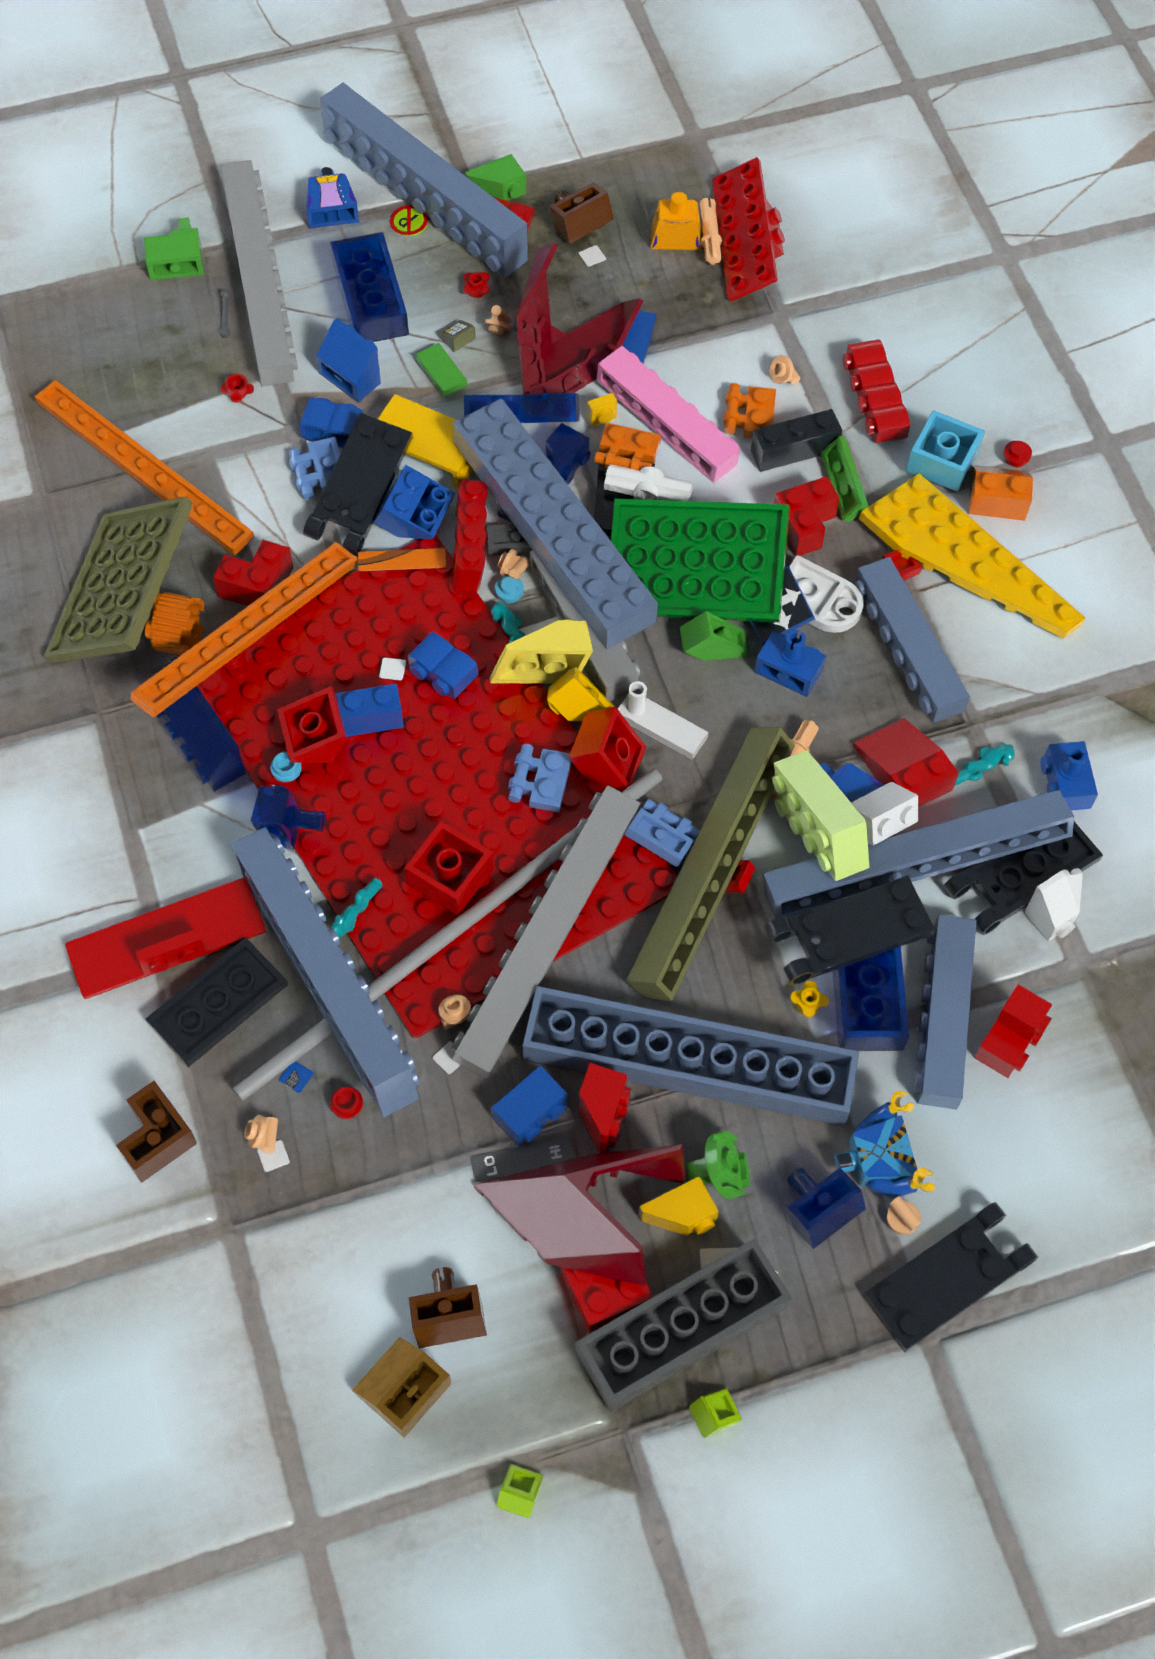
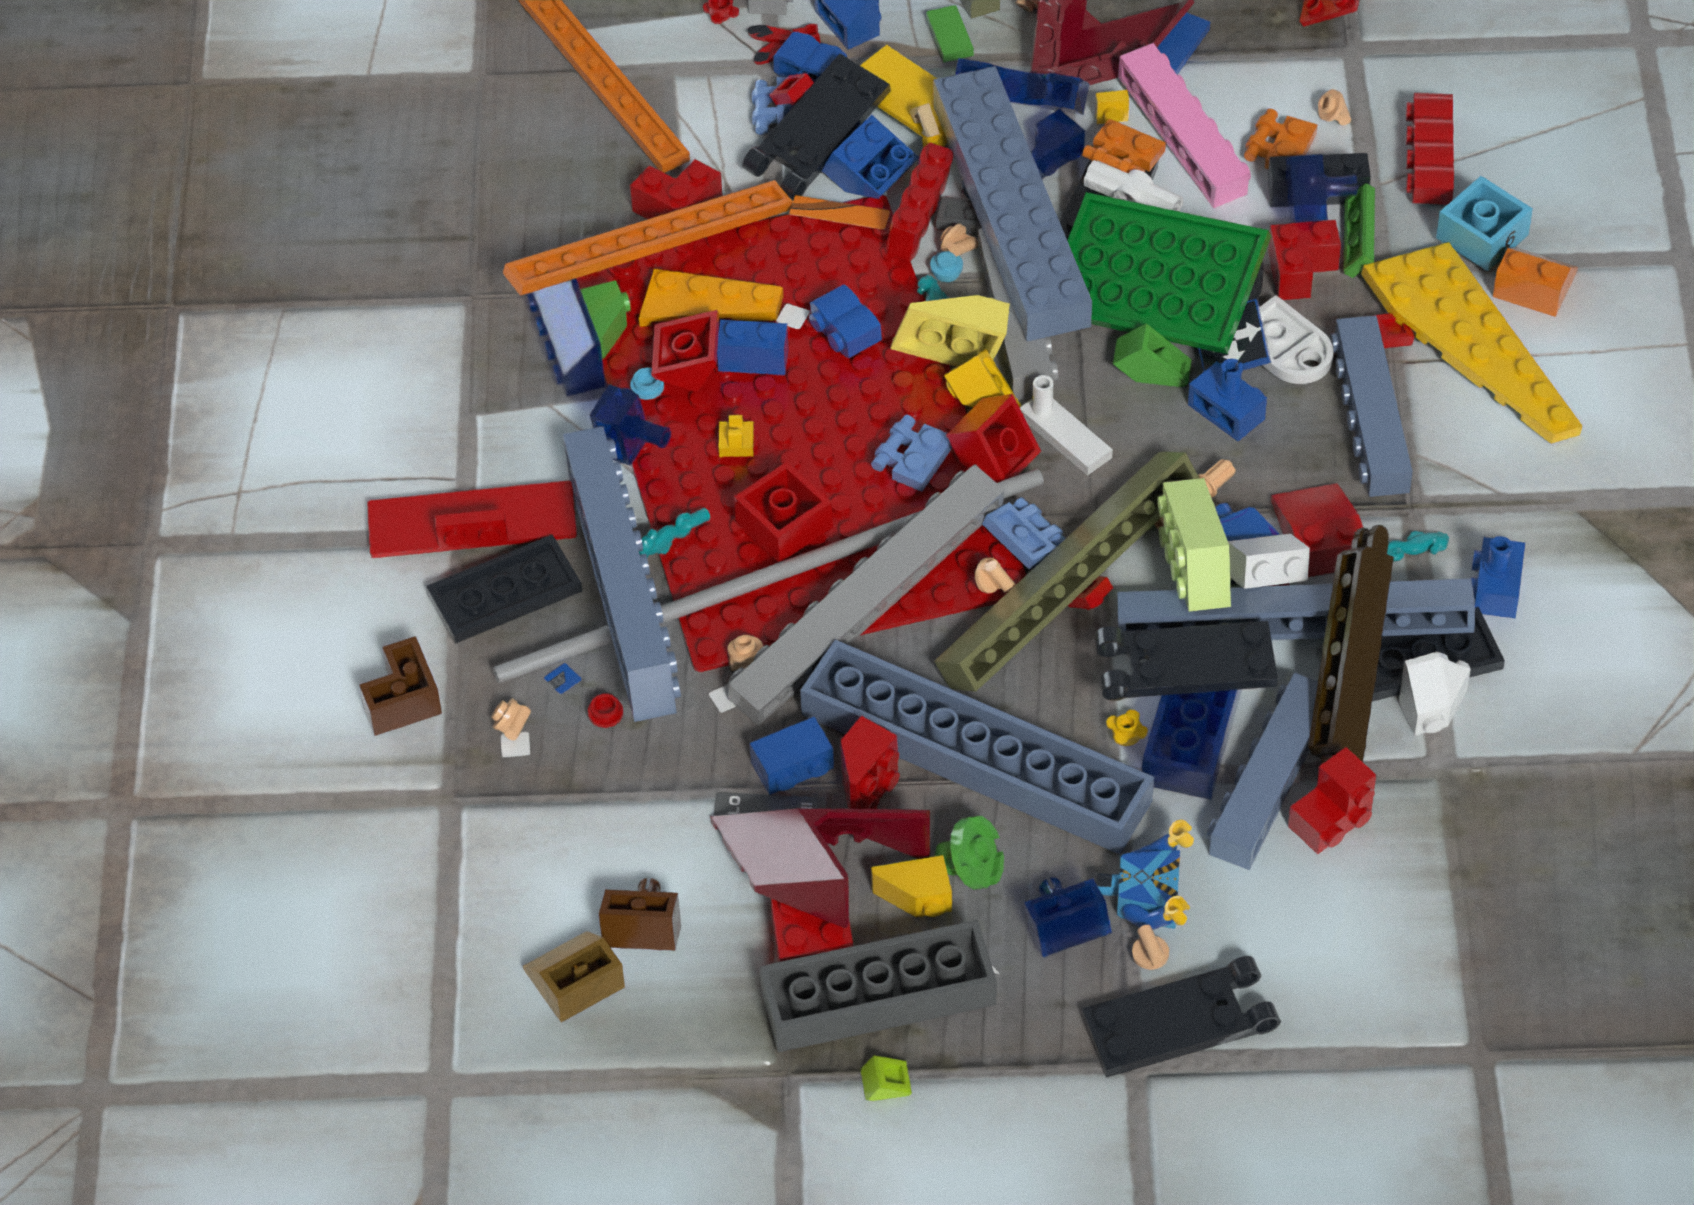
camera: 20 degrees right, 10 degrees down
olive plate [44,496,193,663] -> none
orange brick [145,592,205,656] -> none
lime slope [497,1464,544,1518] -> none
red plate [1003,440,1032,468] -> none
none -> bright green slope [578,280,631,360]
none -> light orange wing [639,269,783,327]
none -> yellow tile [719,415,754,457]
none -> red piece [748,24,821,65]
none -> red plate [769,73,813,105]
none -> tan tile [910,103,940,137]
none -> light nougat plate [975,558,1015,593]
none -> clear blue brick [1285,154,1358,223]
none -> dark brown hinge [1308,524,1394,764]

